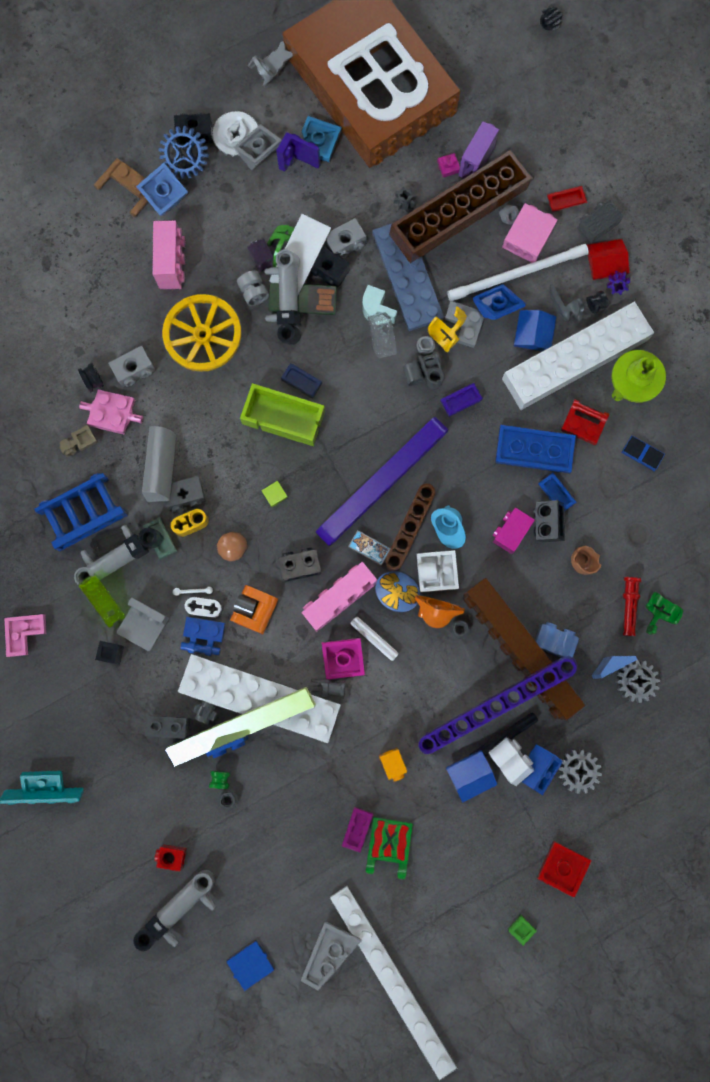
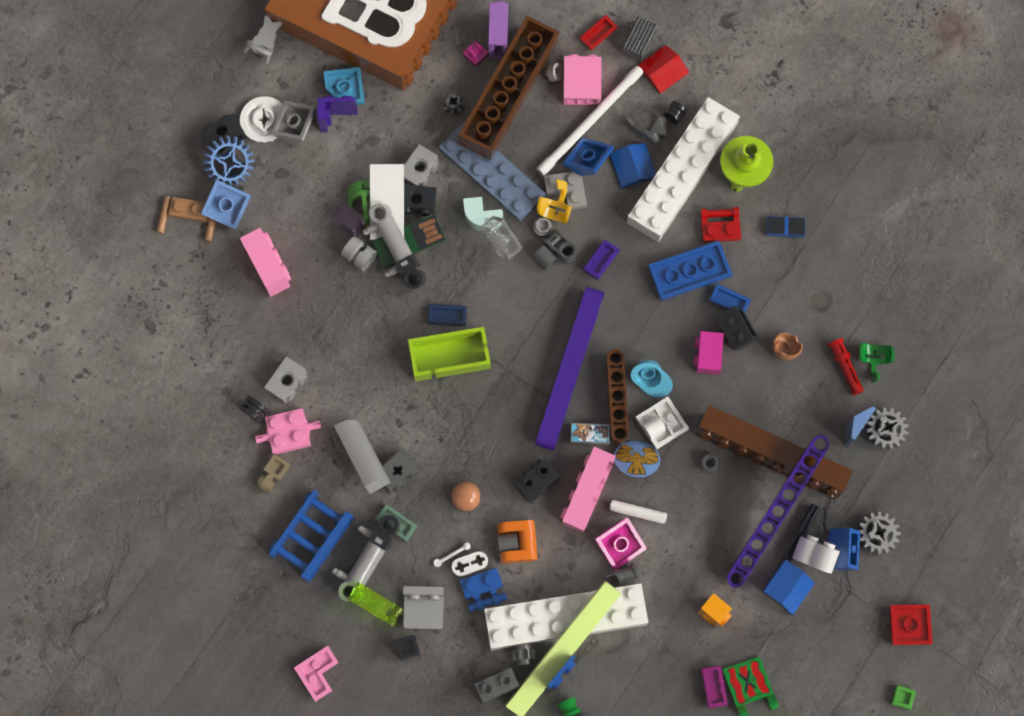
camera: 30 degrees left, 5 degrees down
yellow wheel [162,294,241,371] -> none
yellow beam [171,509,209,537] -> none
lime tile [261,481,288,507] -> none
orange hat [415,595,465,628] -> none
medium blue brick [535,622,579,658] -> none
dark purple gear [607,271,631,295] -> none

